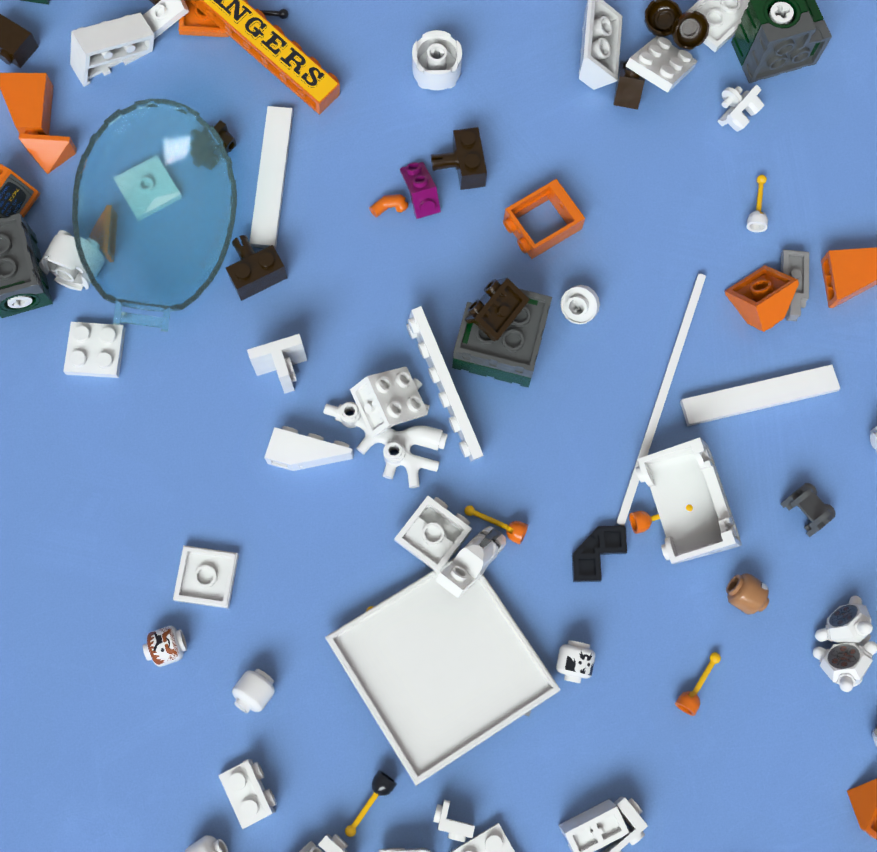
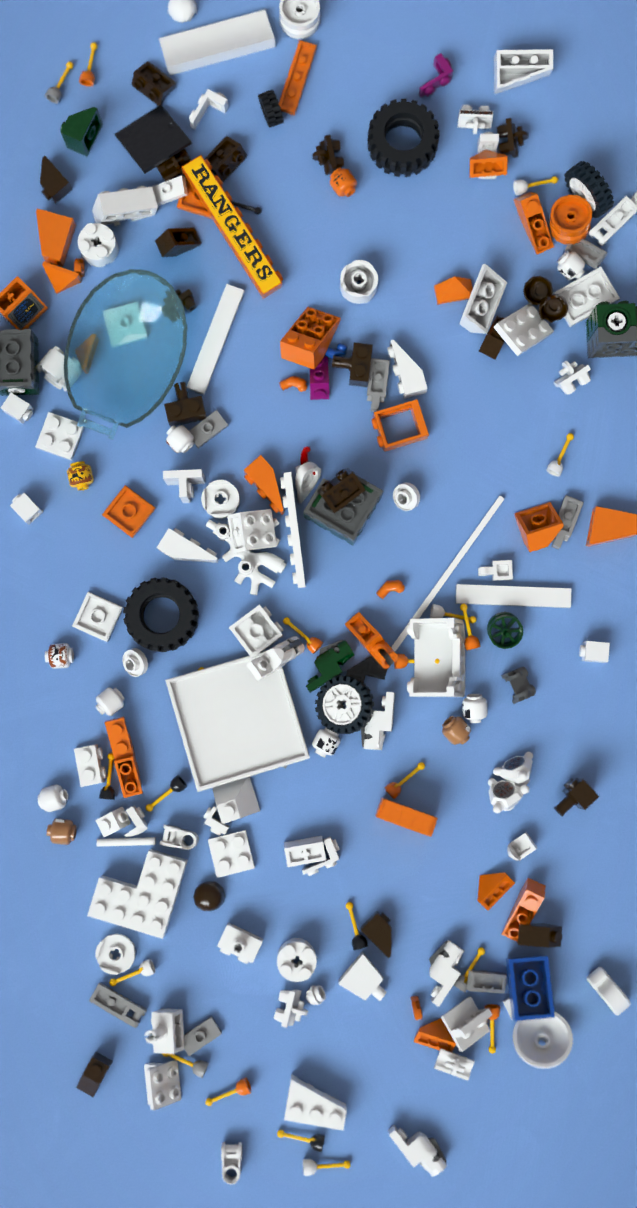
camera: 20 degrees right, 10 degrees up
none -> white brick [1,393,34,424]
none -> white brick [10,493,43,525]
none -> head [67,461,94,491]
none -> orange tile [74,258,84,277]
none -> white brick [78,223,119,267]
none -> hinge [99,753,115,800]
none -> orange plate [102,485,156,538]
none -> orange slope [105,717,143,798]
none -> white plate [122,648,148,677]
none -> black tyre [123,577,199,652]
none -> dark brown slope [155,228,202,257]
none -> white head [166,425,194,454]
none -> light grey plate [189,410,228,449]
none -> white plate [201,480,240,519]
none -> white slope [212,777,260,824]
none -> orange slope [244,455,284,515]
none -> orange slope [280,307,341,370]
none -> white piece [295,446,321,503]
none -> dark green plate [306,640,354,693]
none -> wheel [315,676,374,734]
none -> blue arm [325,343,347,358]
none -> orange plate [345,612,398,669]
none -> white plate [361,692,395,750]
none -> light grey hinge [367,358,390,412]
none -> orange axle [375,797,438,837]
none -> orange arm [376,580,405,599]
none -> white slope [388,340,428,399]
none -> hinge [430,604,476,623]
none -> orange slope [434,276,473,305]
none -> hinge [460,603,481,650]
none -> white head [462,694,488,723]
none -> white plate [478,560,513,581]
none -> dark green wheel [487,612,523,649]

